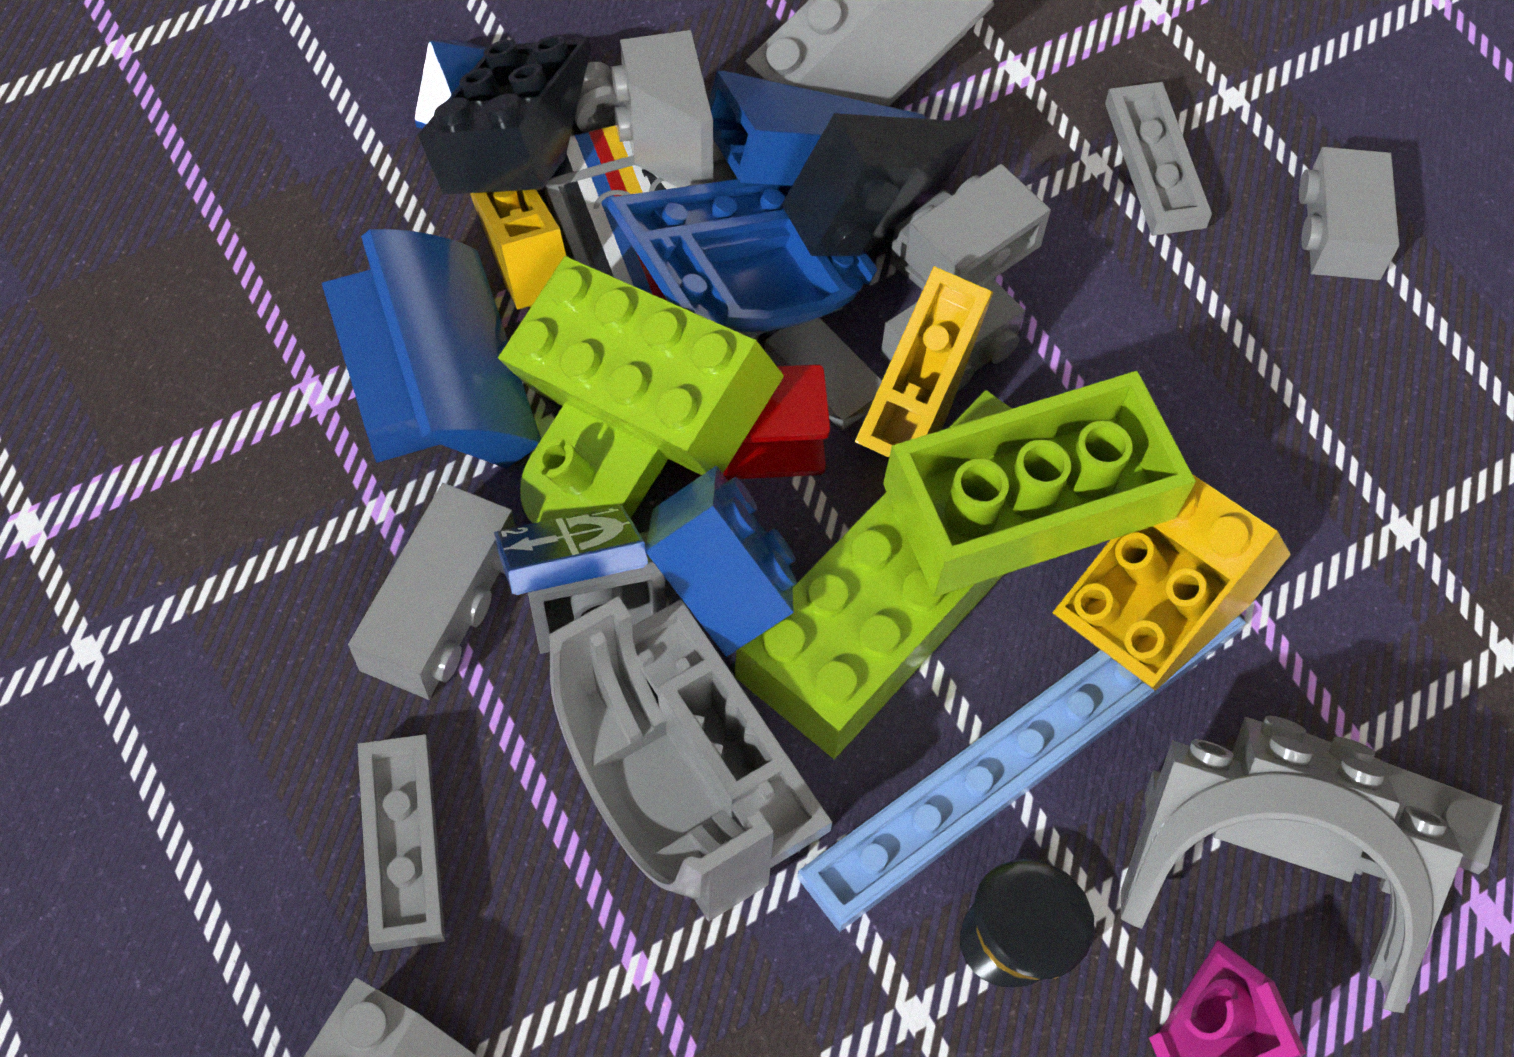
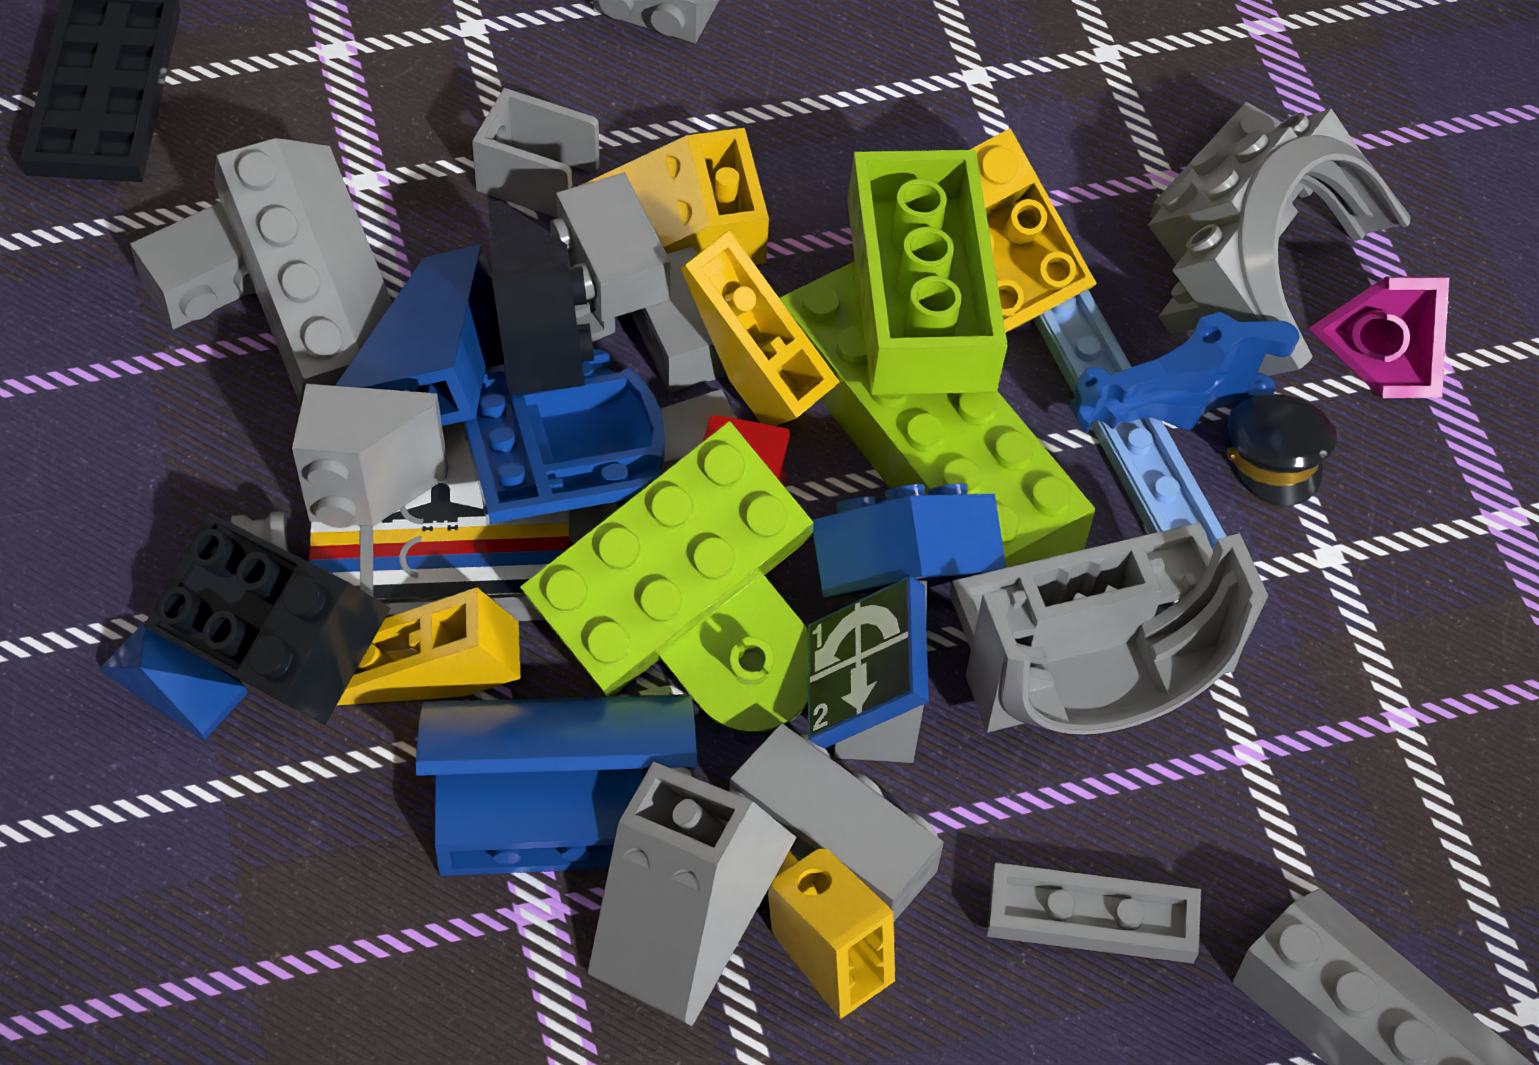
camera: 75 degrees left, 5 degrees down
light grey plate [1105,82,1212,236] -> none
none -> light grey piece [472,88,599,218]
none -> yellow slope [579,128,769,265]
none -> light grey slope [588,761,797,1026]
none -> yellow torso [768,849,895,1019]
none -> blue animal [1069,312,1300,433]

